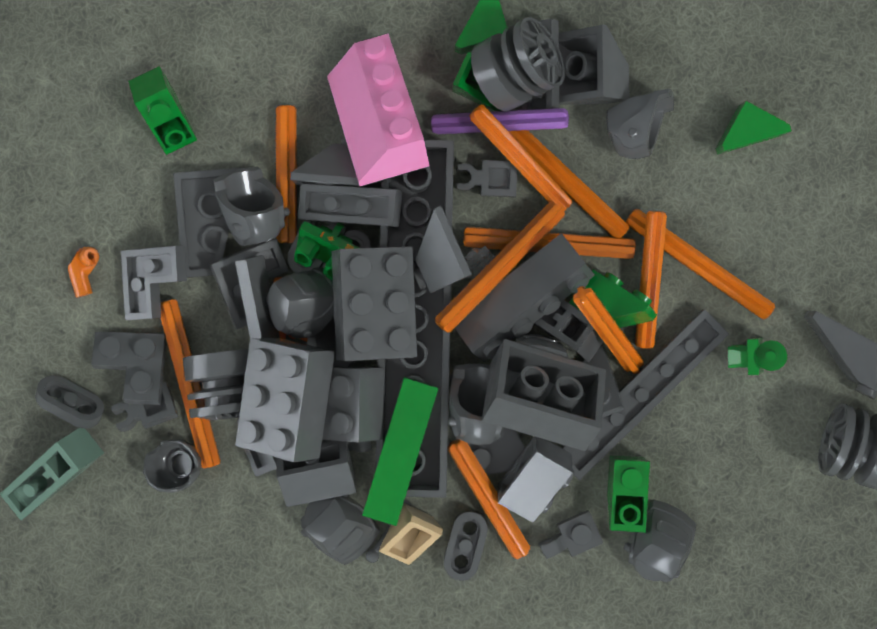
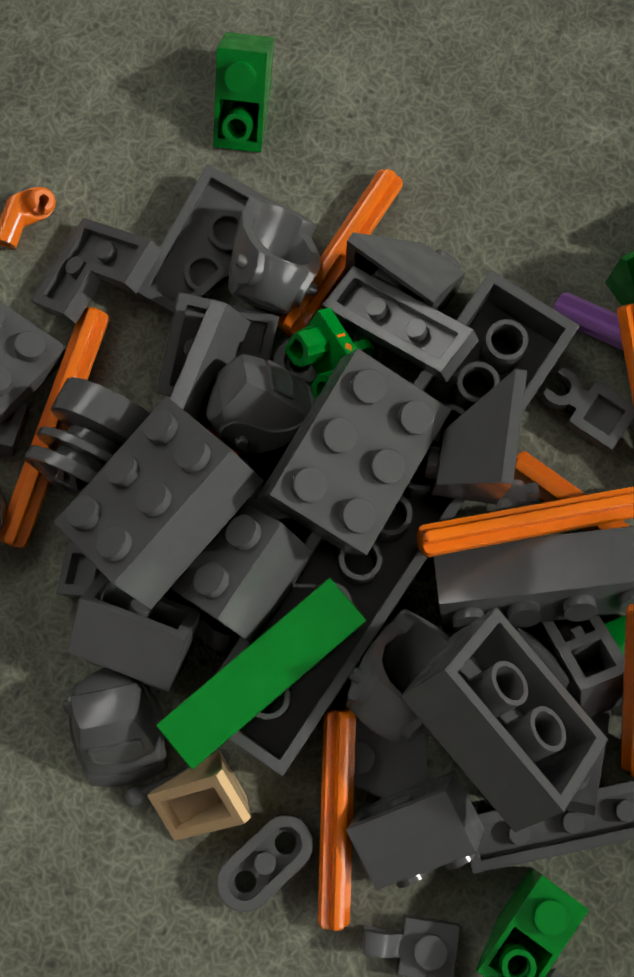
camera: 30 degrees right, 10 degrees down
bright pink slope [327,34,430,186] -> none

